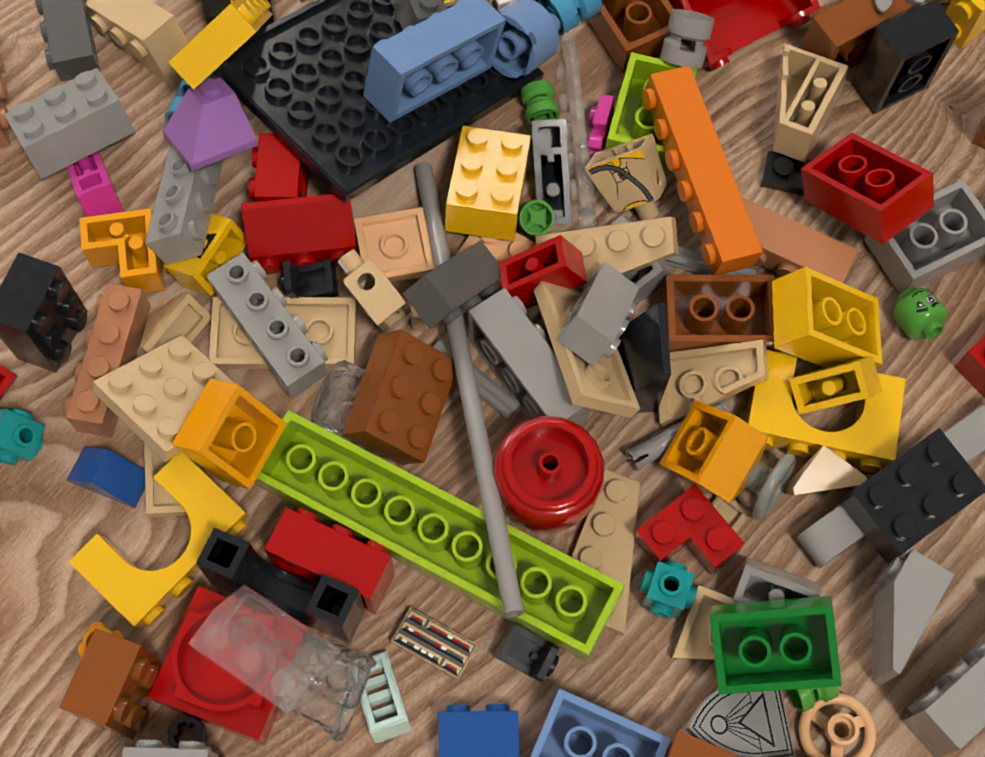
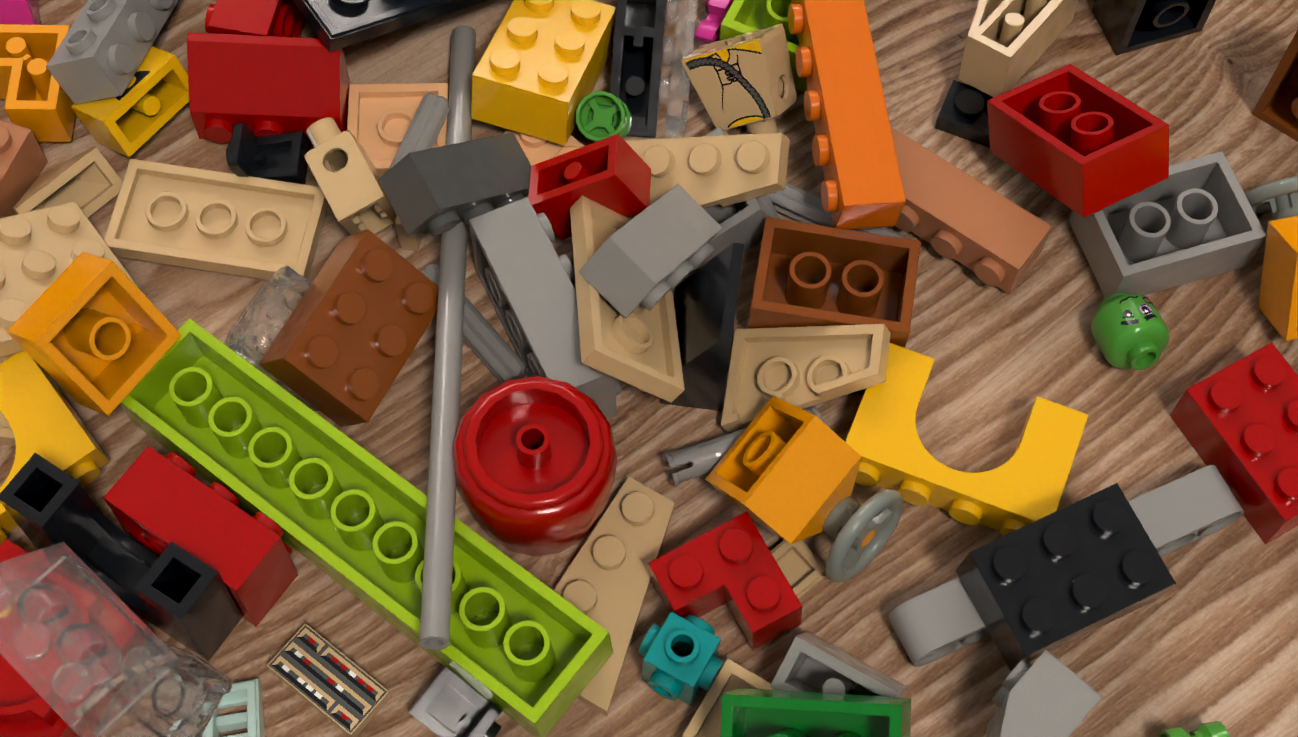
camera: 10 degrees right, 5 degrees down
light grey brick [206,252,328,399] -> none
yellow brick [772,266,883,368] -> none
tan slope [784,445,867,495] -> none
yellow brick [789,356,883,415] -> none
none -> light grey axle [390,93,449,169]

